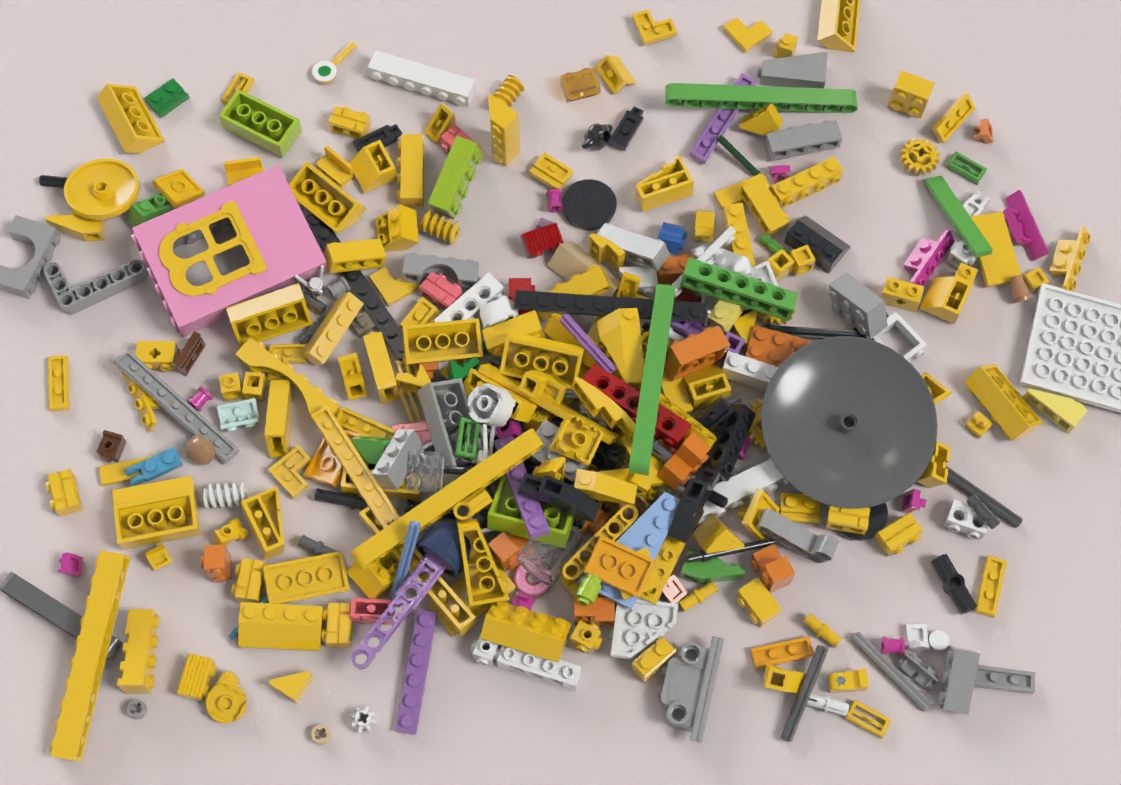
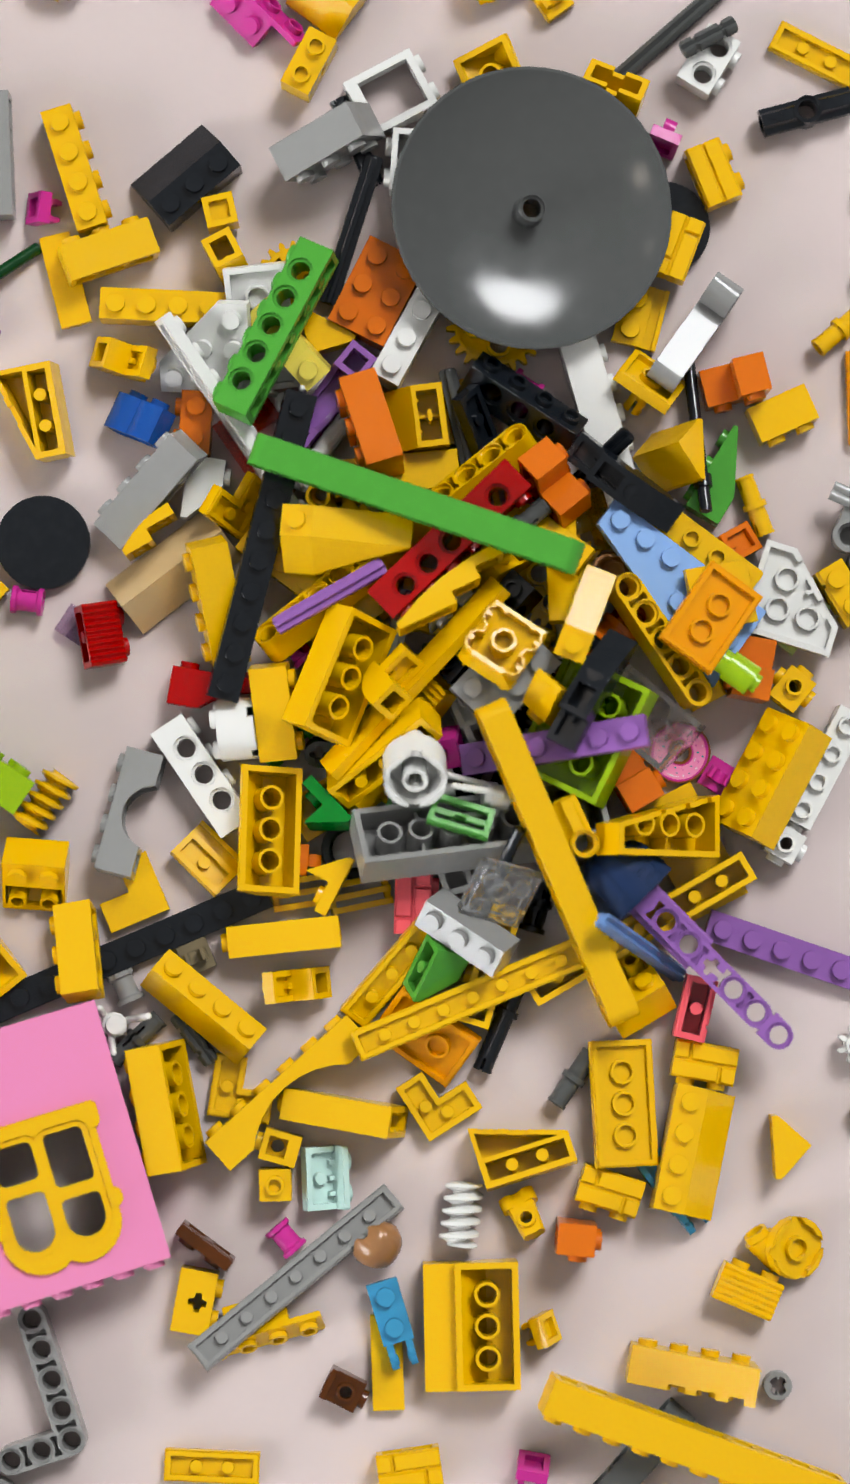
camera: 85 degrees left, 20 degrees up
coral brick [419,272,463,311] -> none
bright green axle [760,234,790,255] -> none

